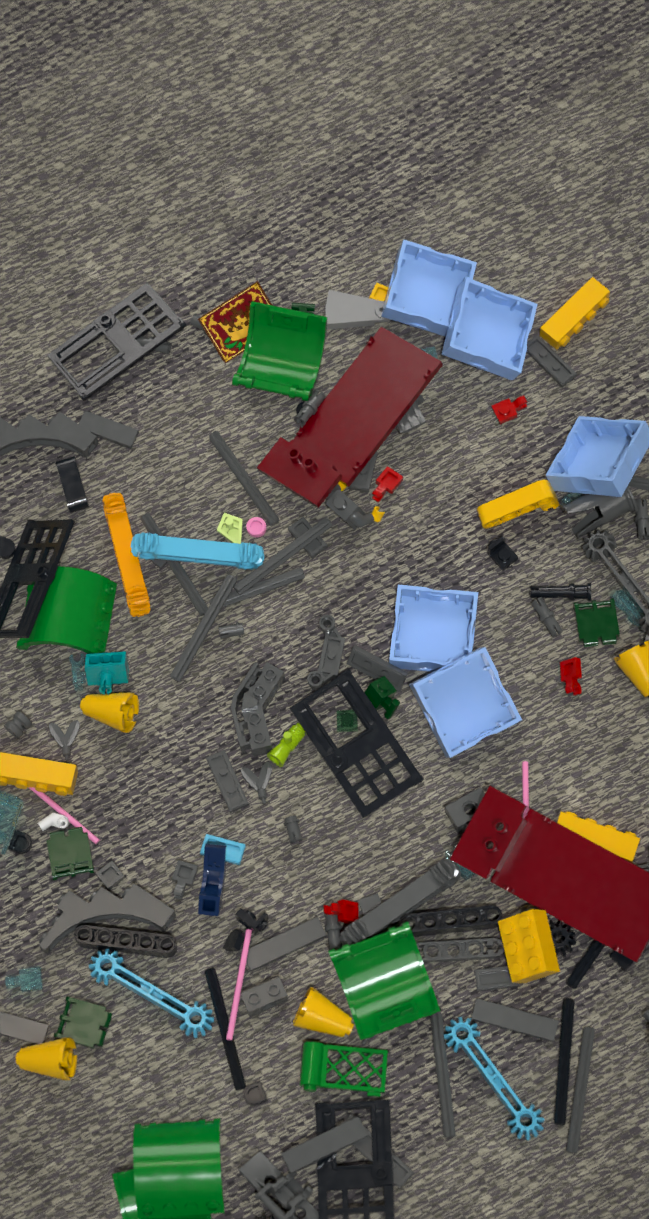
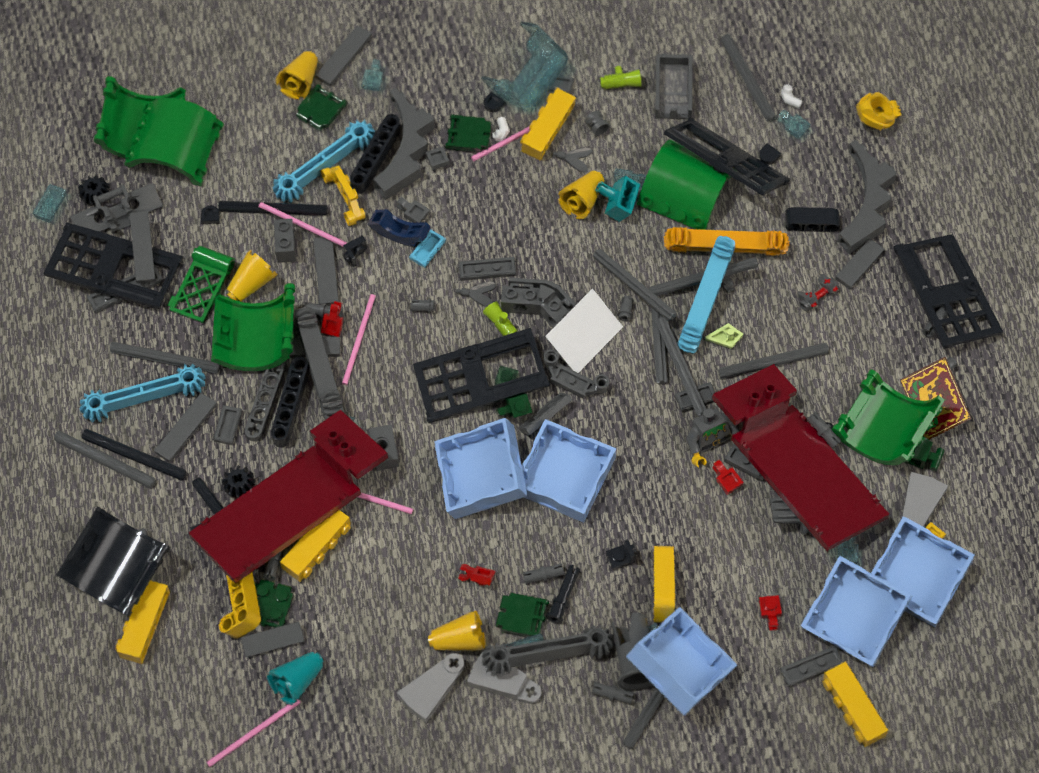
camera: 105 degrees right, 5 degrees down
black tile [223,929,245,952] -> none
bright pink tile [246,517,266,538] -> none
yellow brick [498,909,560,983] -> none
none -> yellow plate [321,165,366,226]
none -> bright pink axle [342,294,376,385]
none -> white sticker [546,288,623,373]
none -> dark grey piece [797,274,839,311]

